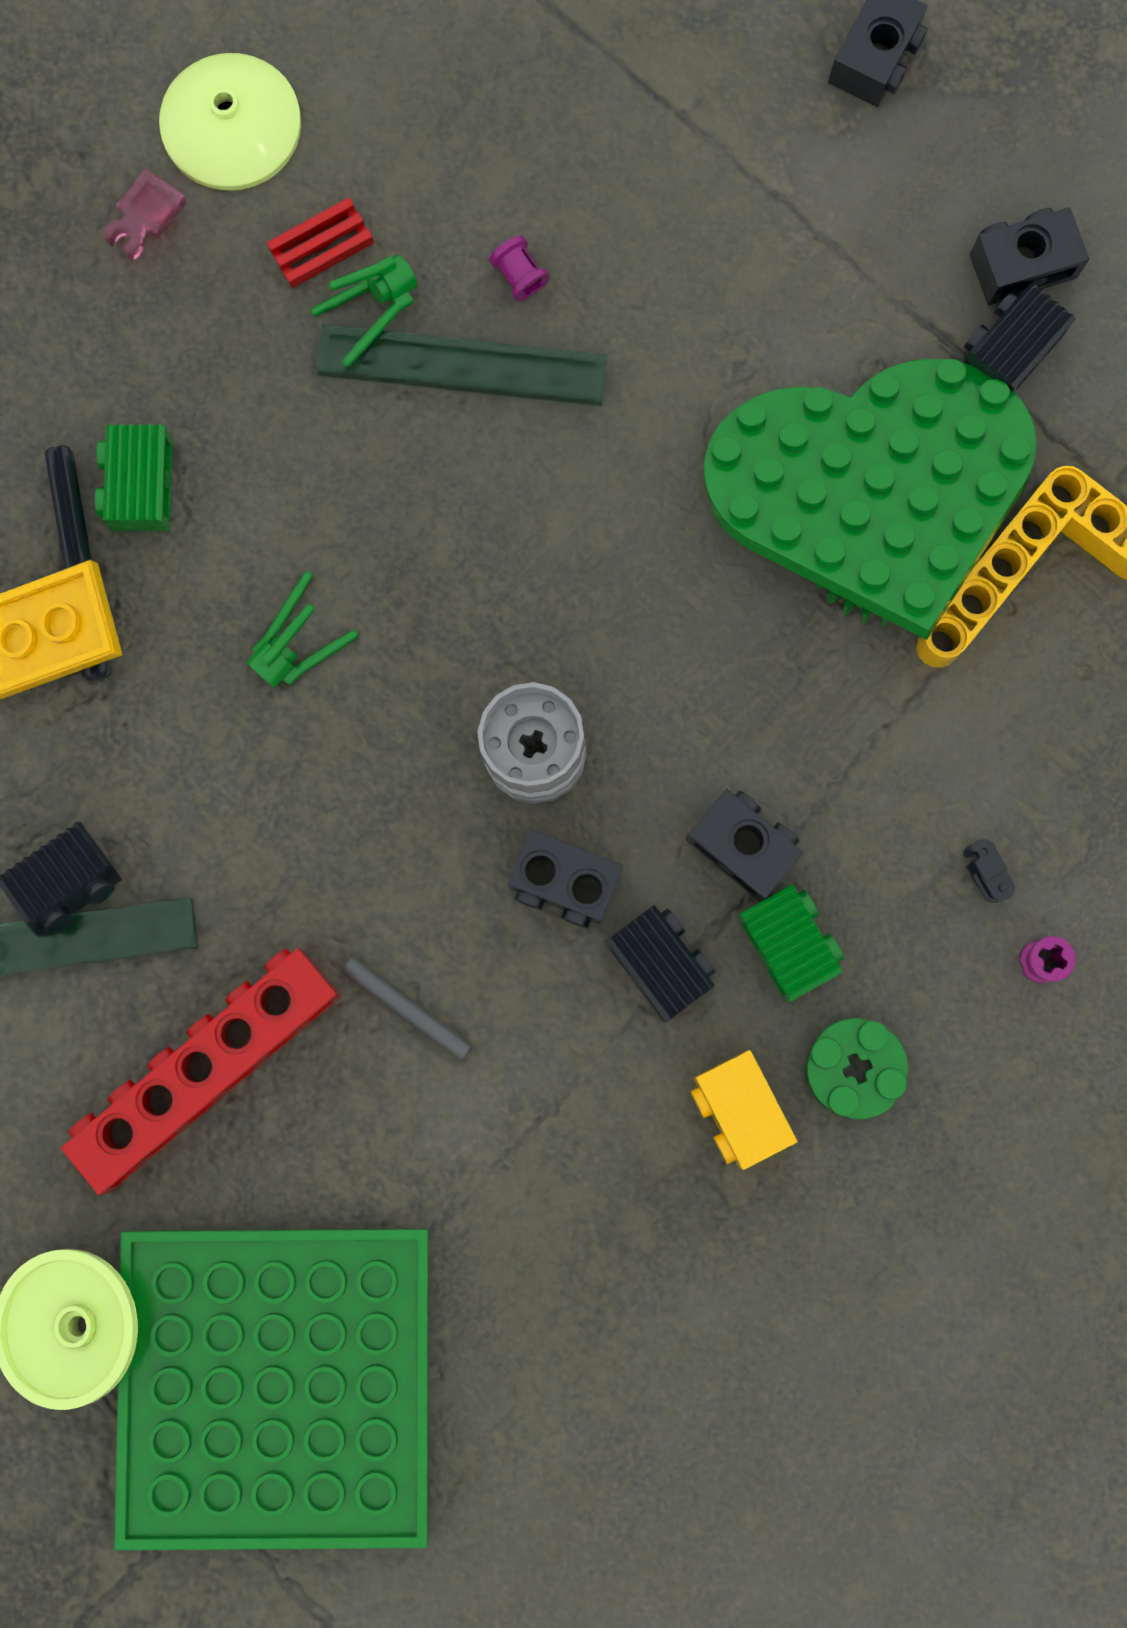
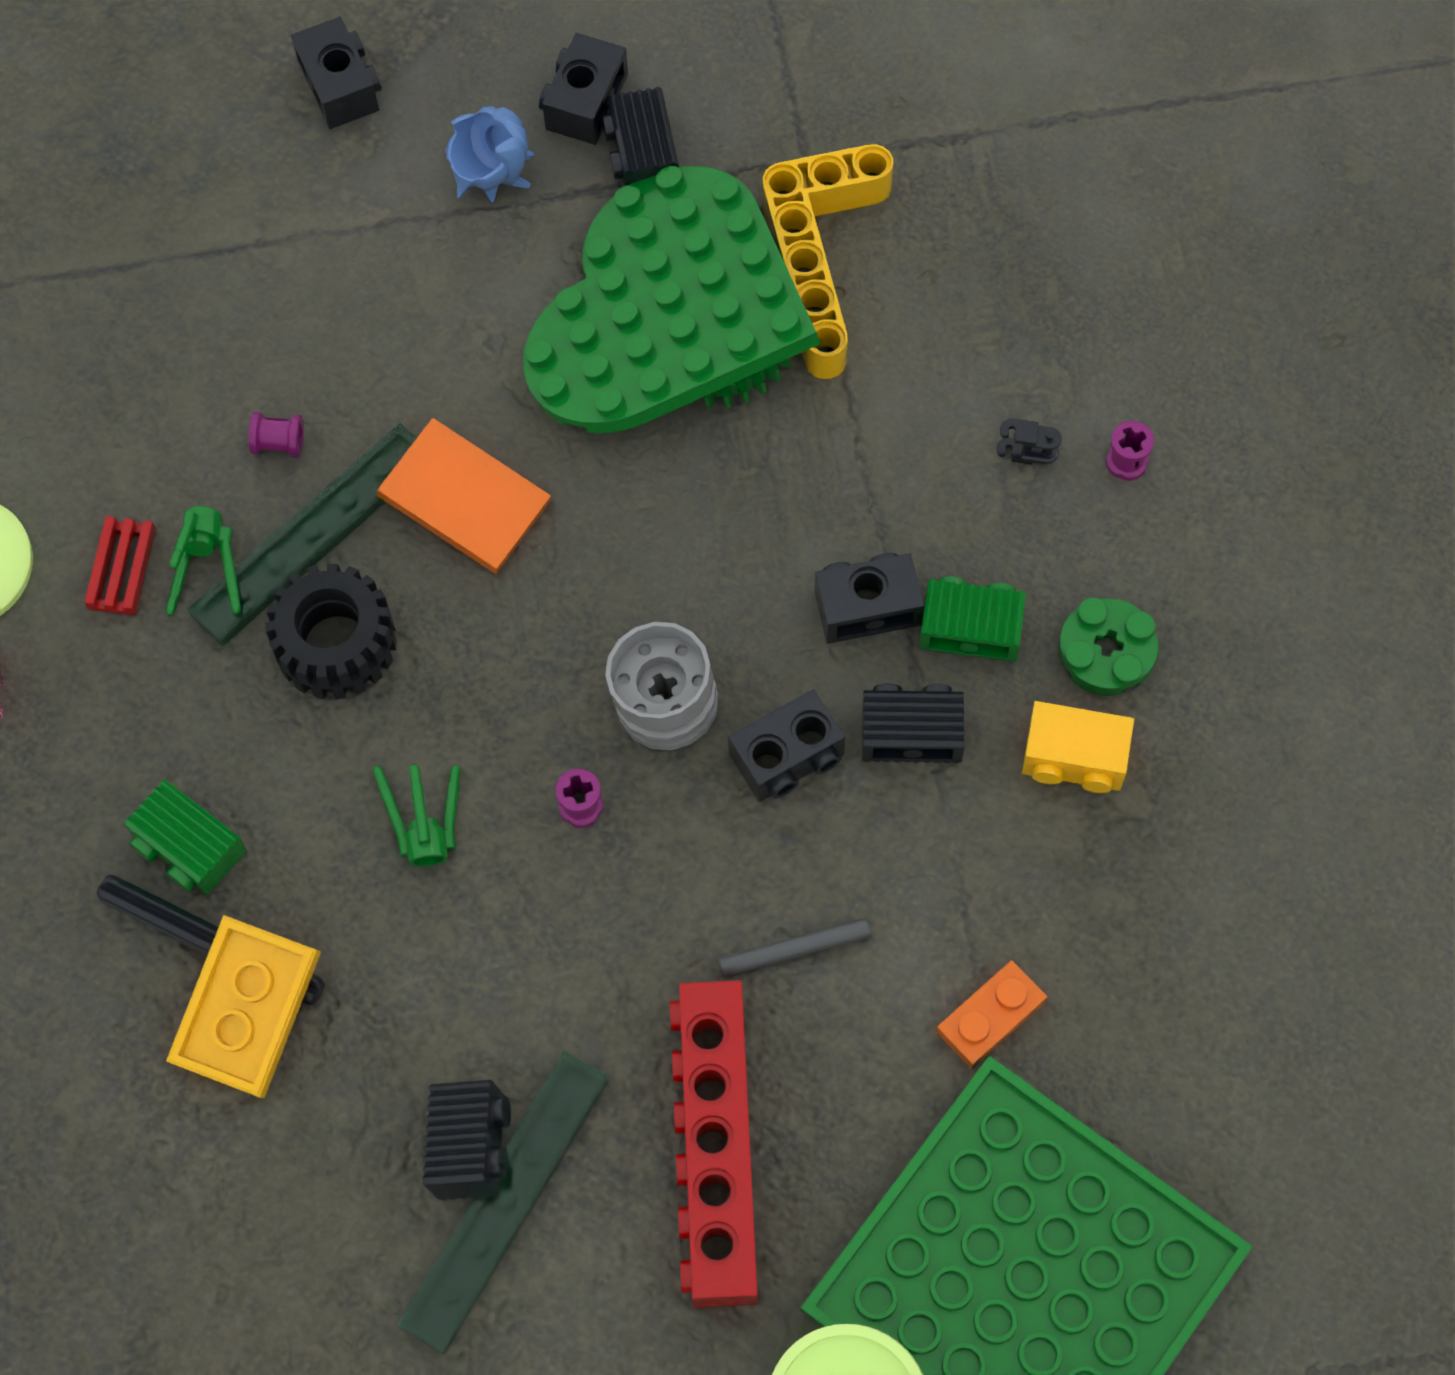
camera: 50 degrees left, 15 degrees down
none -> black tyre [265,564,397,700]
none -> orange tile [377,418,551,574]
none -> medium blue hair [445,106,535,203]
none -> magenta bush [555,768,603,828]
none -> orange plate [936,960,1048,1070]

